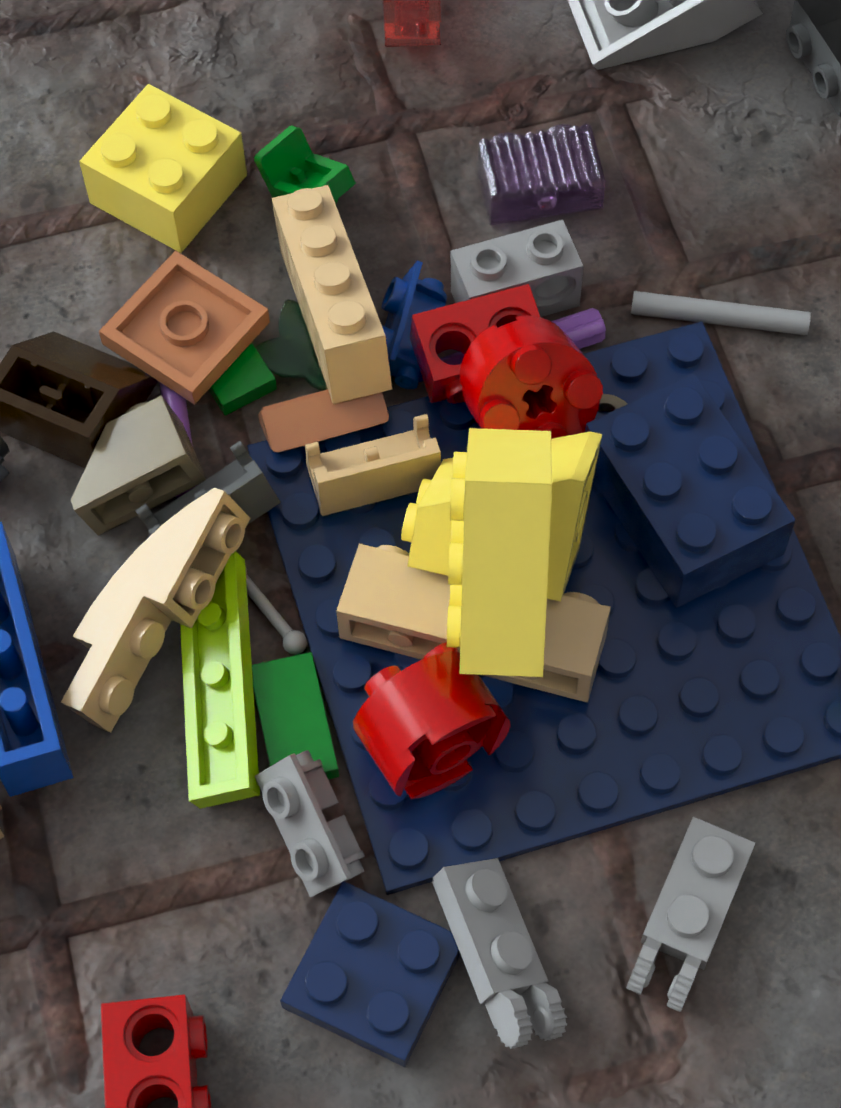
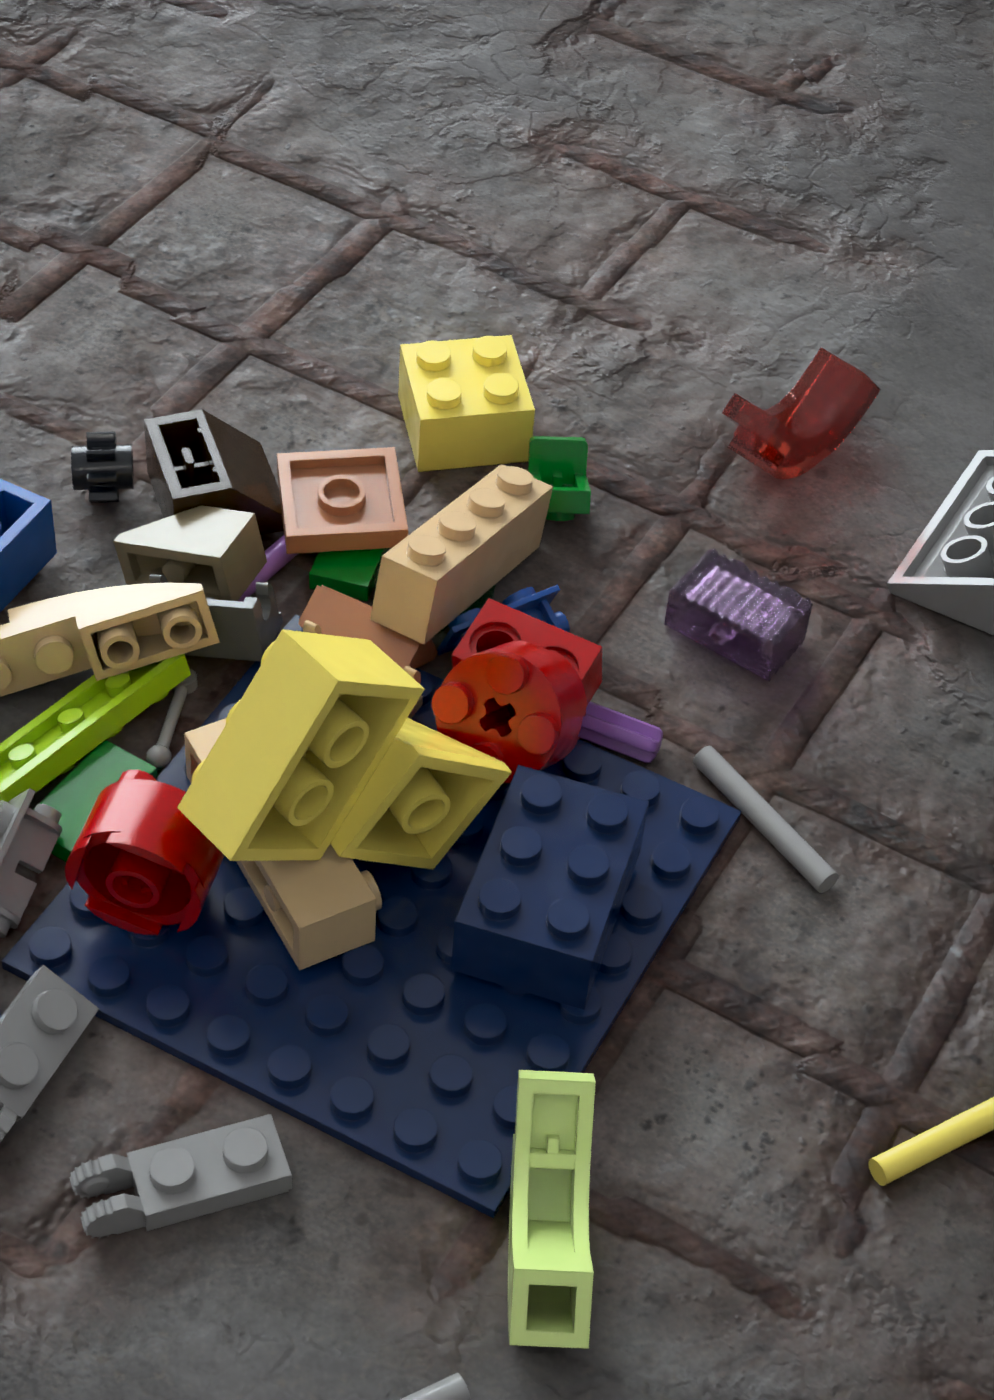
camera: 40 degrees right, 15 degrees down
light grey brick [450,219,583,317] -> none

